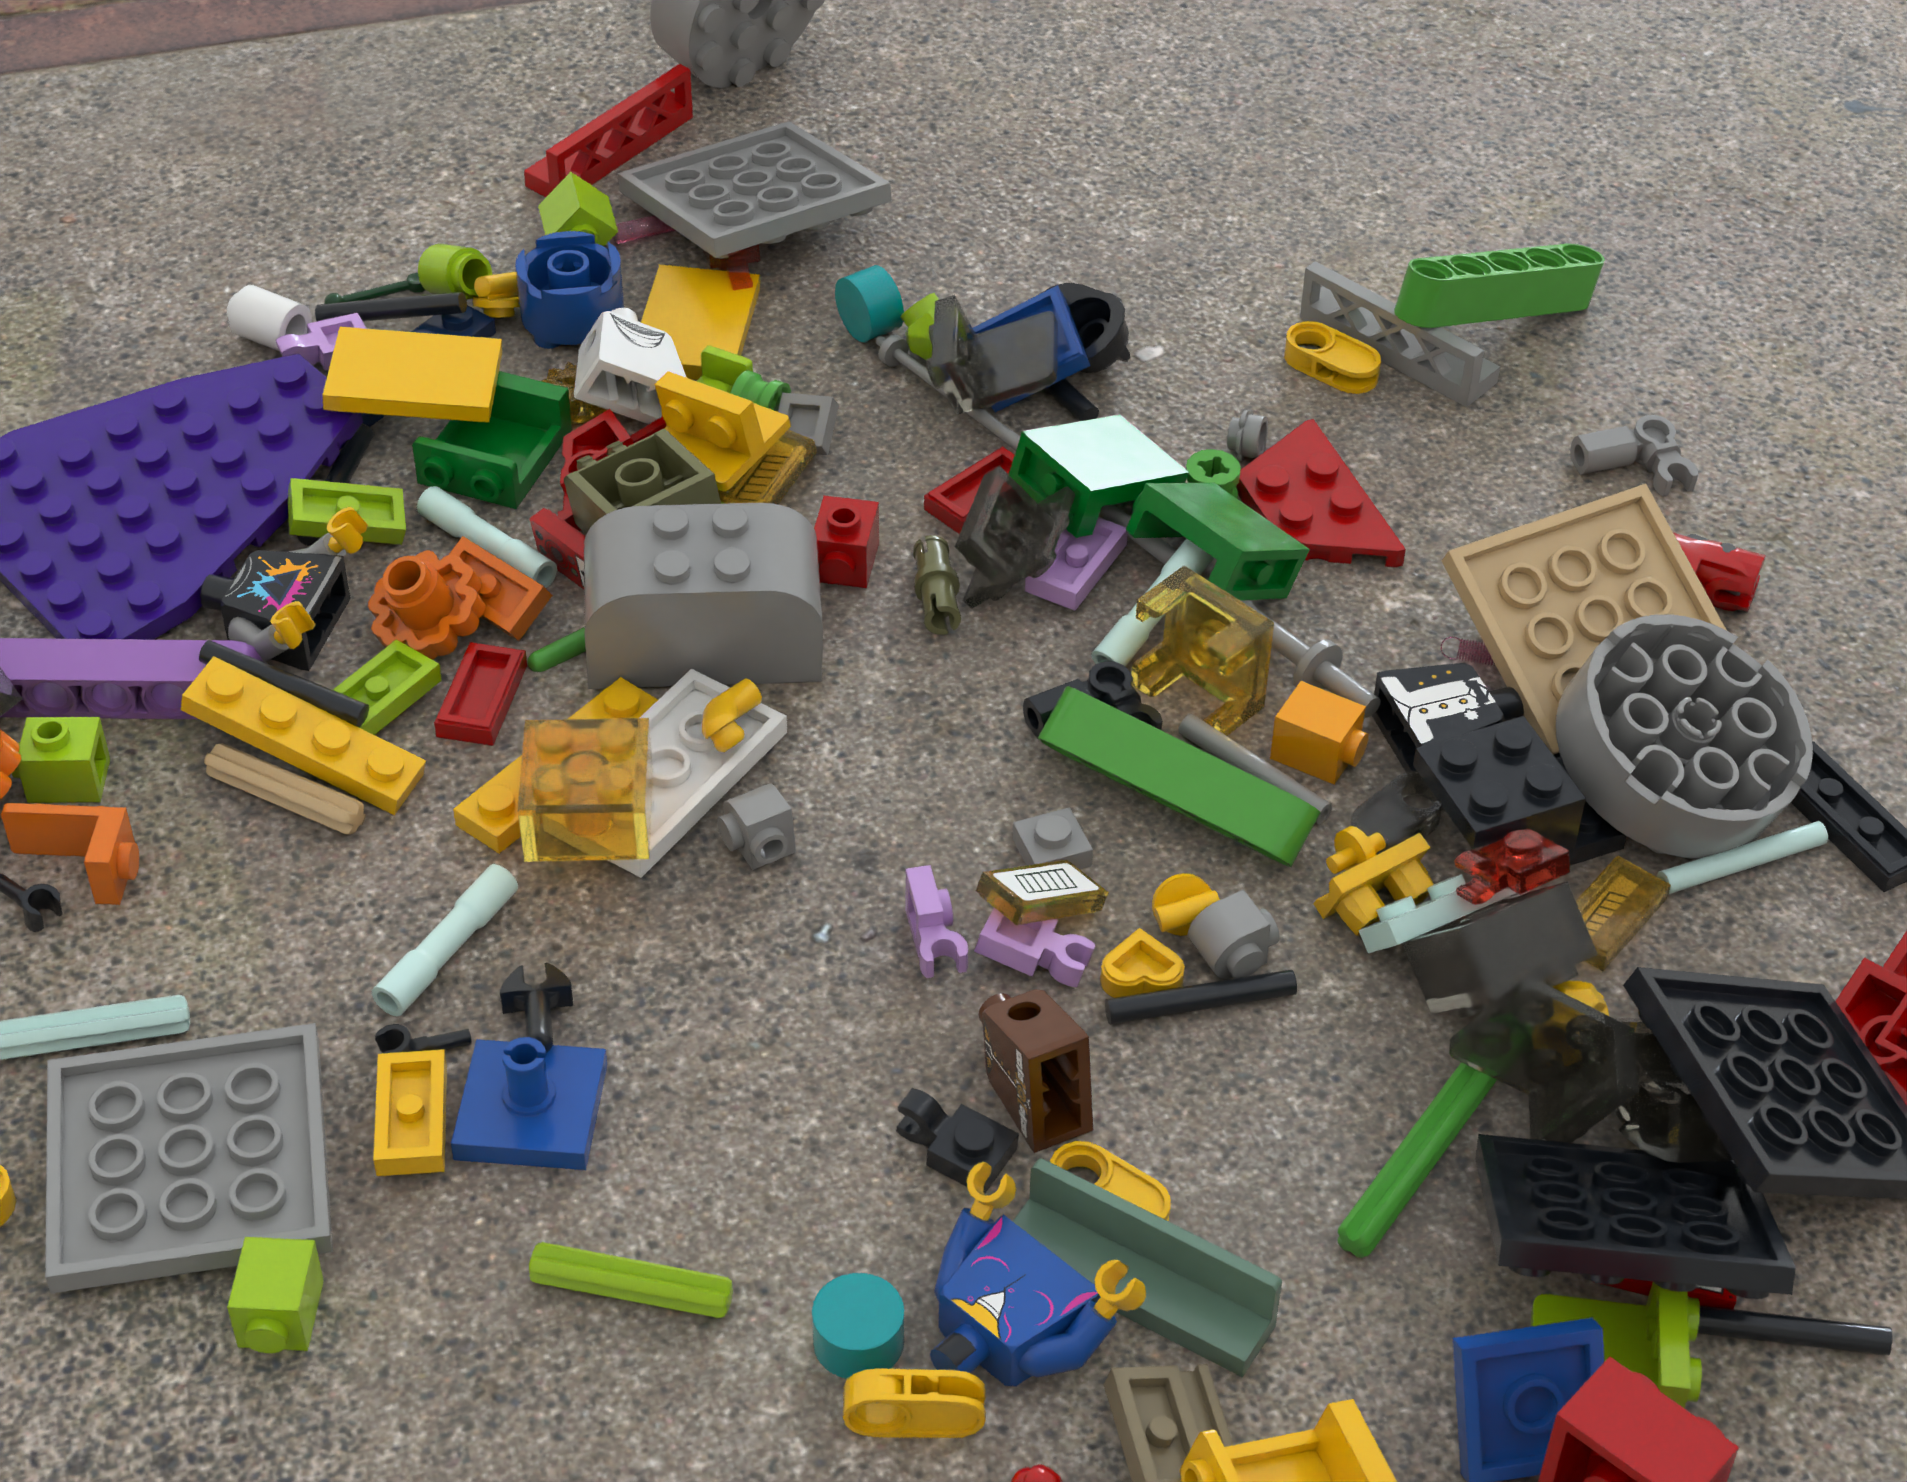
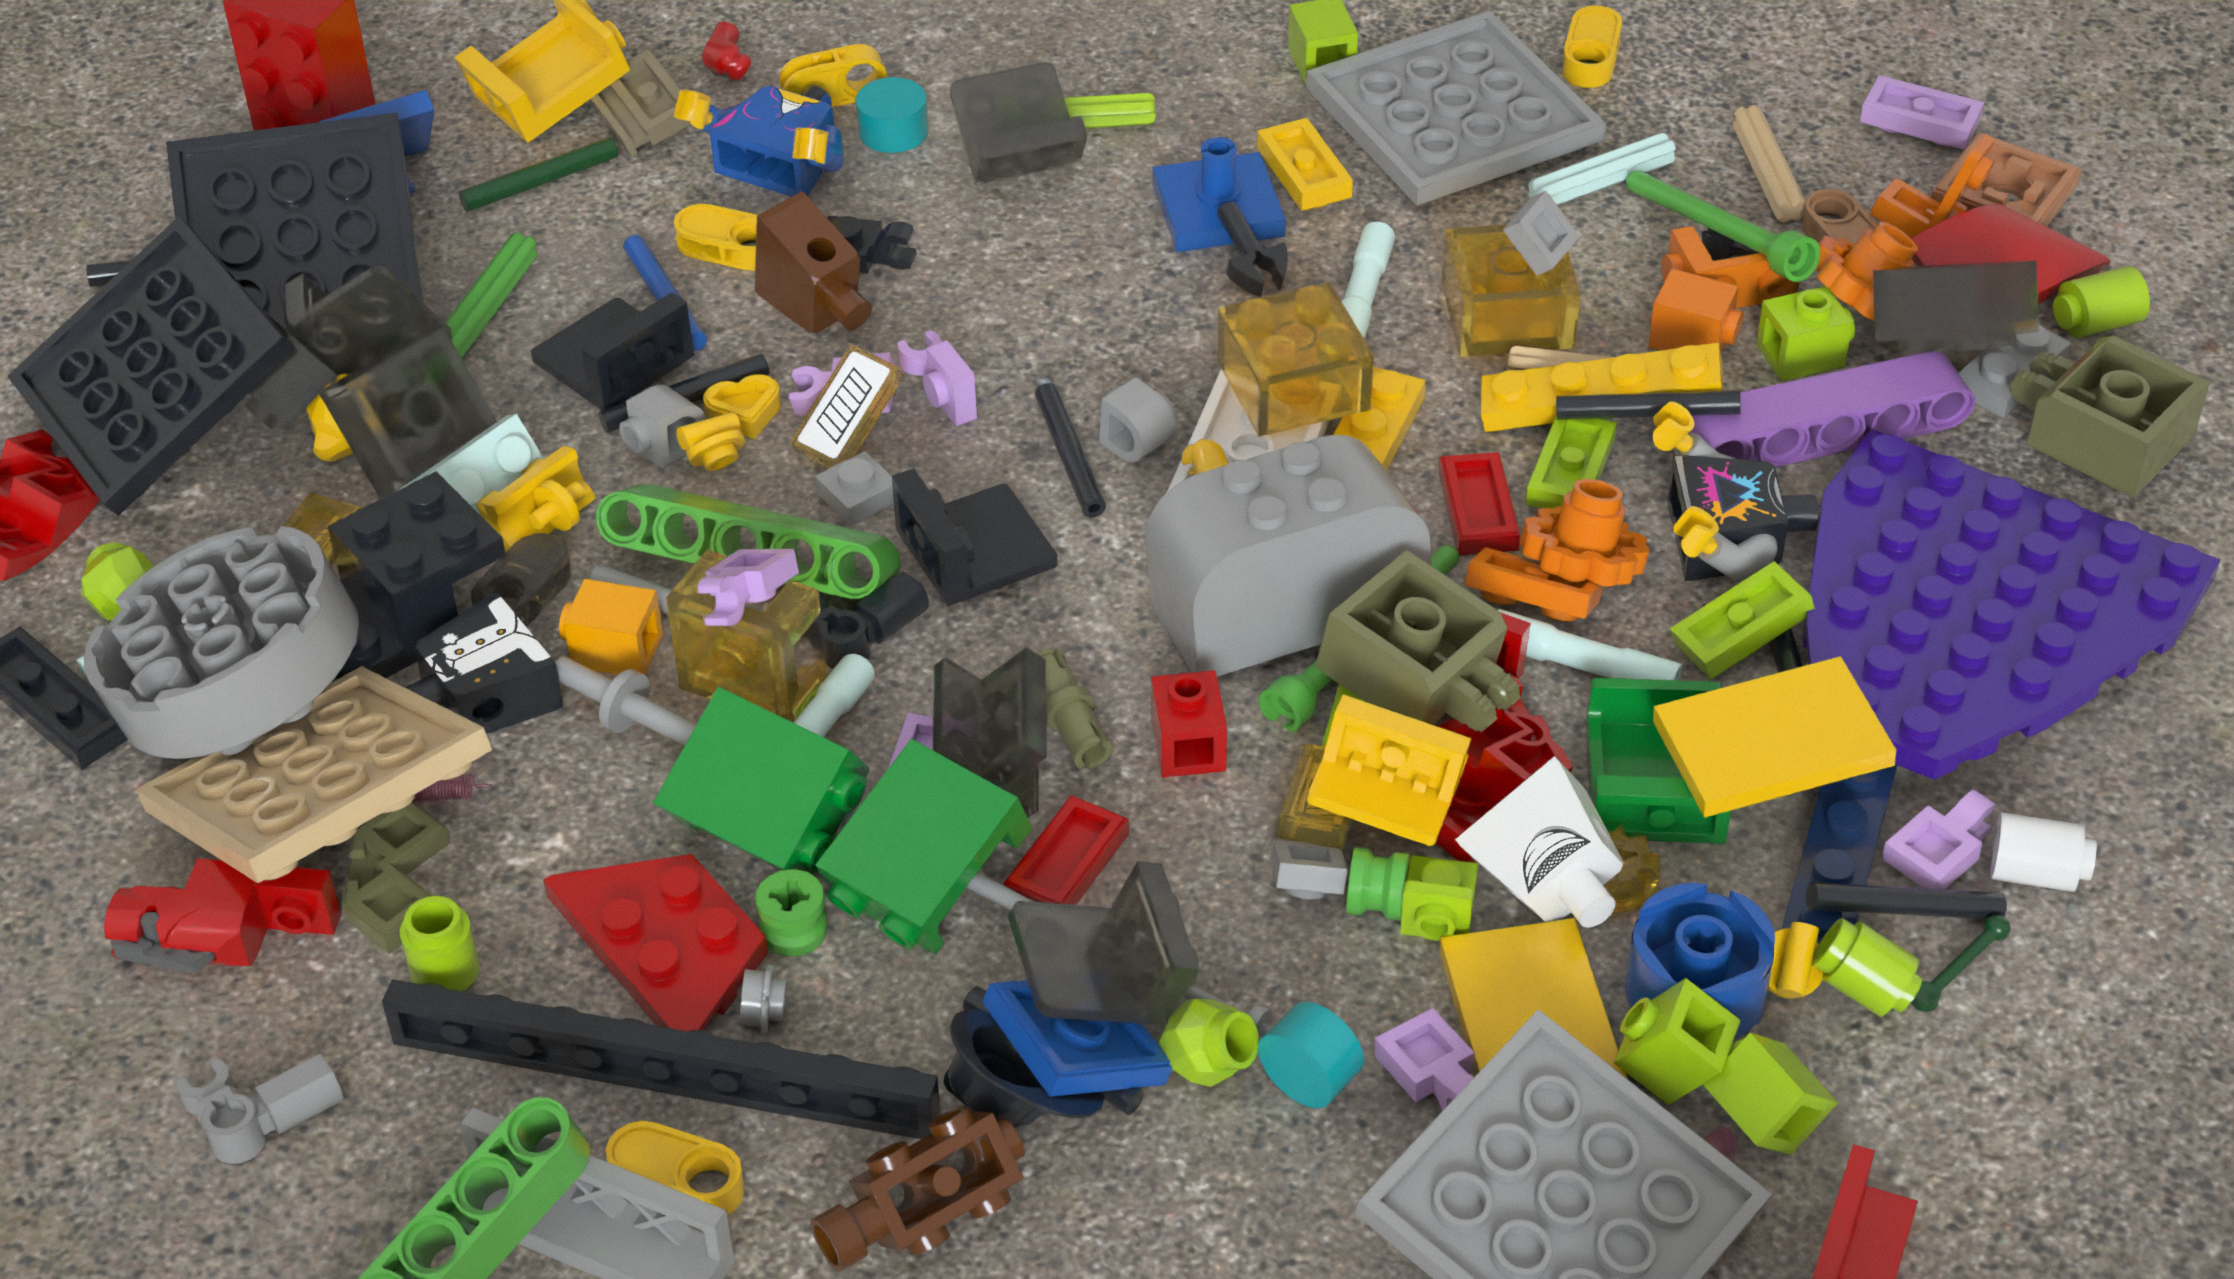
camera: 165 degrees right, 0 degrees up
black hand [375,1024,472,1053] -> none
sand green panel [1013,1158,1282,1377] -> none
clear red plate [1454,828,1570,905] -> none
none -> lime rock [81,543,155,621]
none -> black plate [382,979,941,1139]
none -> lime brick [400,896,480,992]
none -> dark green bar [459,137,618,212]
none -> black bracket [531,292,694,410]
none -> blue bar [623,235,707,351]
none -> lavender plate [697,549,799,626]
none -> reddish brown brick [810,1106,1025,1272]
none -> black bracket [892,468,1058,607]
none -> clear smoke bracket [950,62,1088,185]
none -> black piece [1035,383,1106,517]
none -> lavender plate [1374,1008,1475,1111]
none -> clear yellow brick [1441,224,1581,357]
none -> light grey plate [1503,191,1580,276]
none -> lime brick [1614,978,1741,1105]
none -> bright green piece [1626,171,1820,282]
none -> orange brick [1648,268,1744,352]

